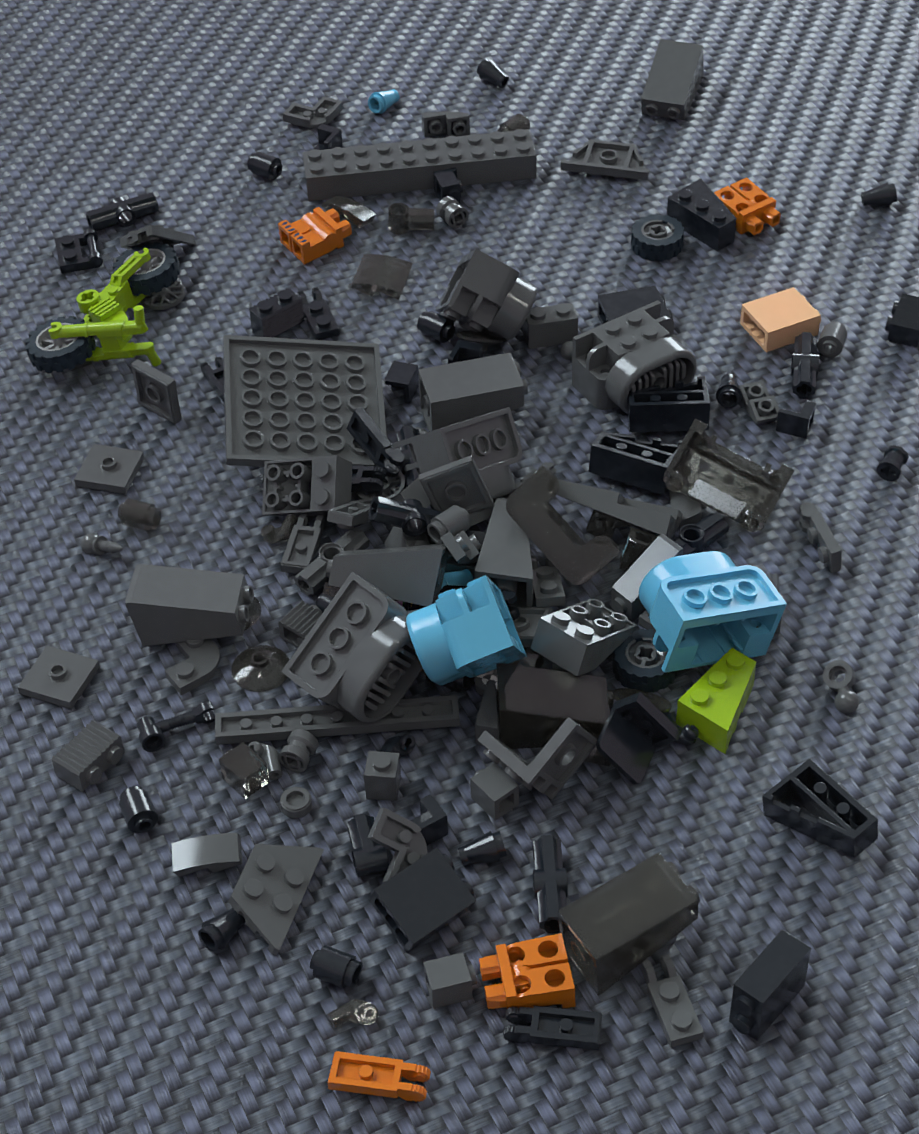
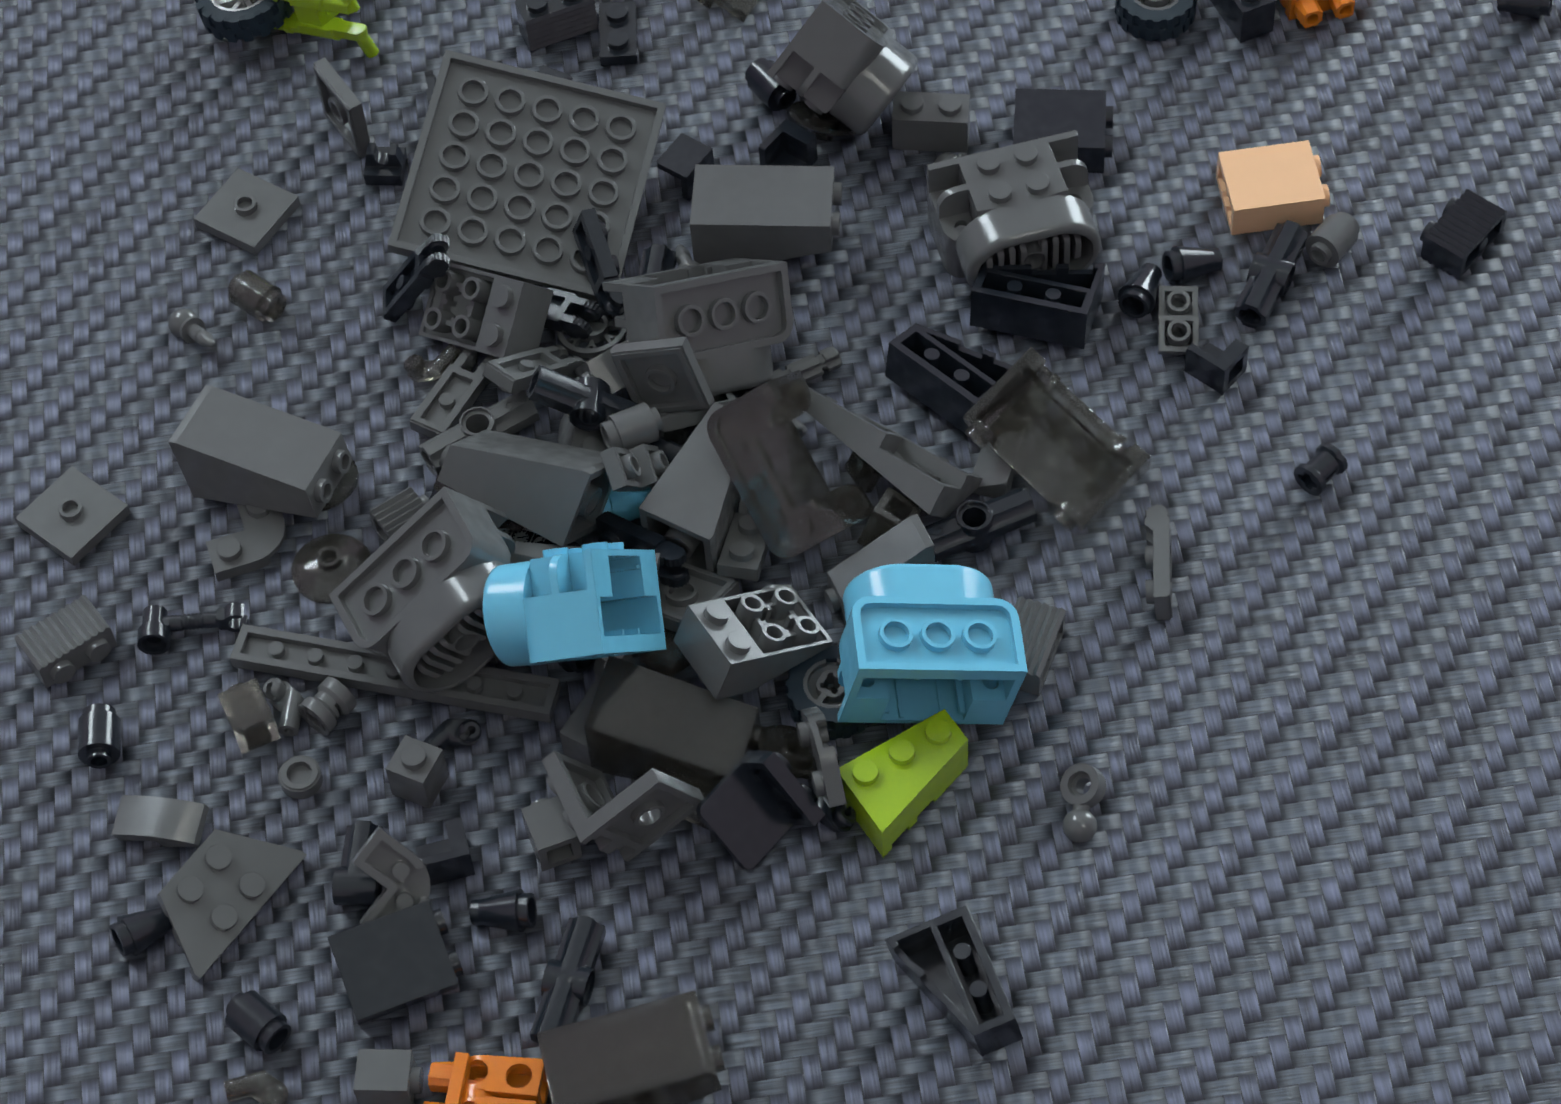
camera: 20 degrees right, 10 degrees up
none -> black tile [363,143,407,186]
none -> black hinge [383,233,450,323]
none -> dark grey plate [796,706,847,808]
none -> black cone [1162,246,1223,285]

